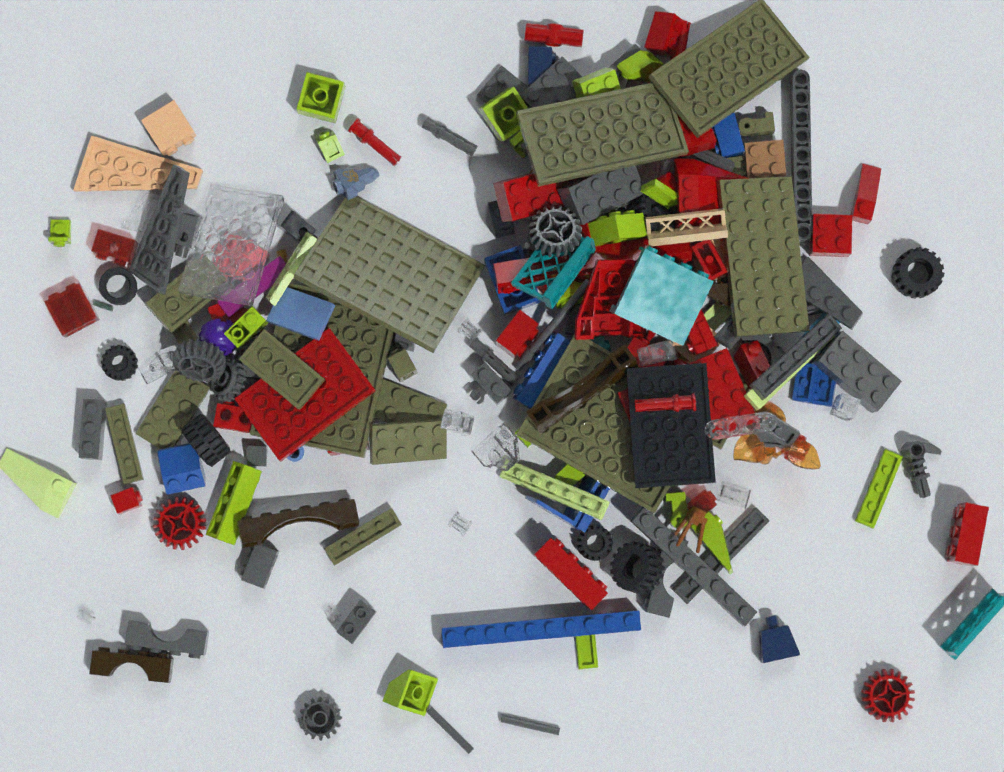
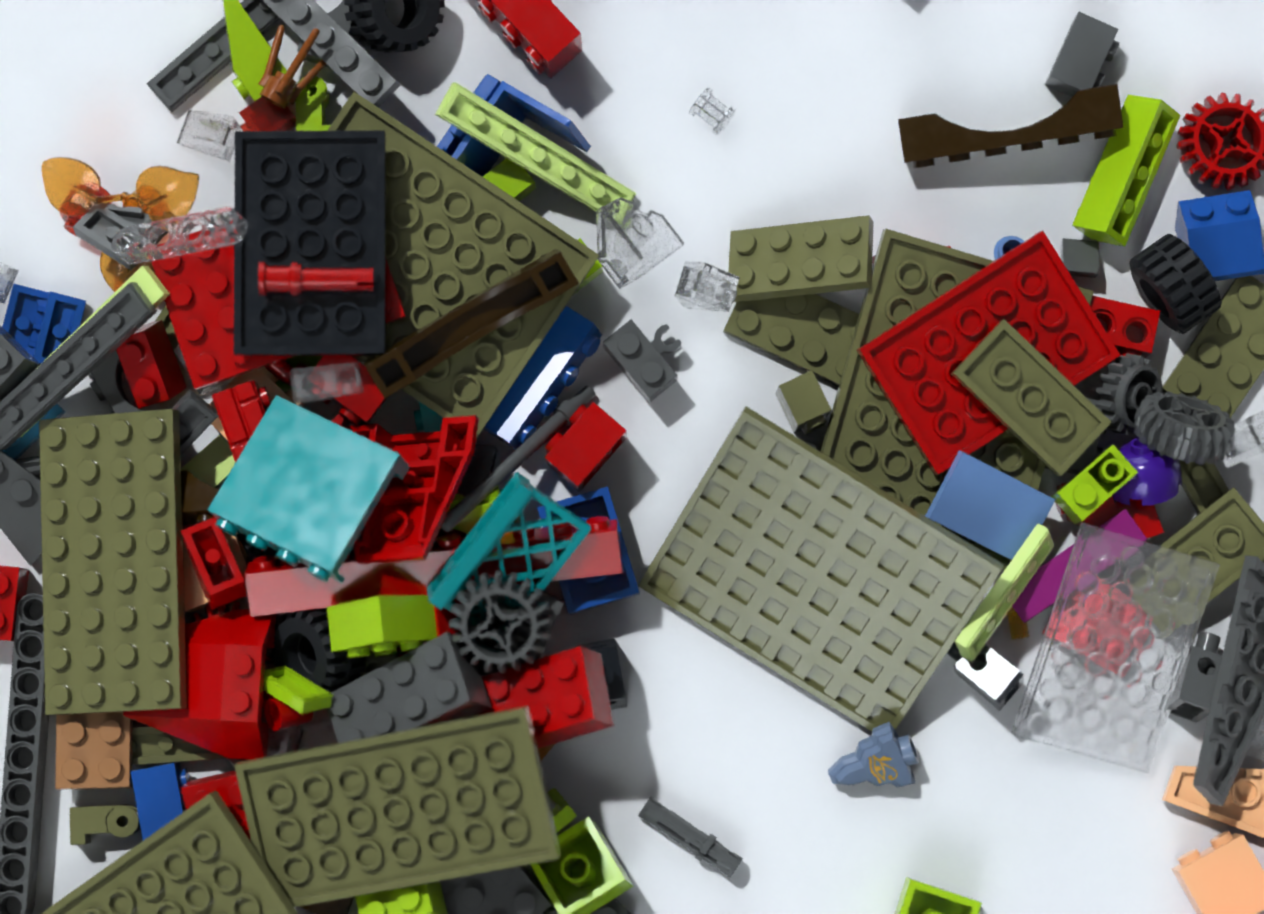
camera: 170 degrees left, 0 degrees up
lime bracket [315,130,345,163] -> none
olive plate [324,508,402,566] -> none
red pin [348,118,402,166] -> none
clear bush [457,318,483,344] -> none
dark grey pin [469,338,520,386] -> none
black tyre [577,525,613,561] -> none
tan fence [645,208,728,247] -> none
dark grey axle [692,150,735,172] -> none

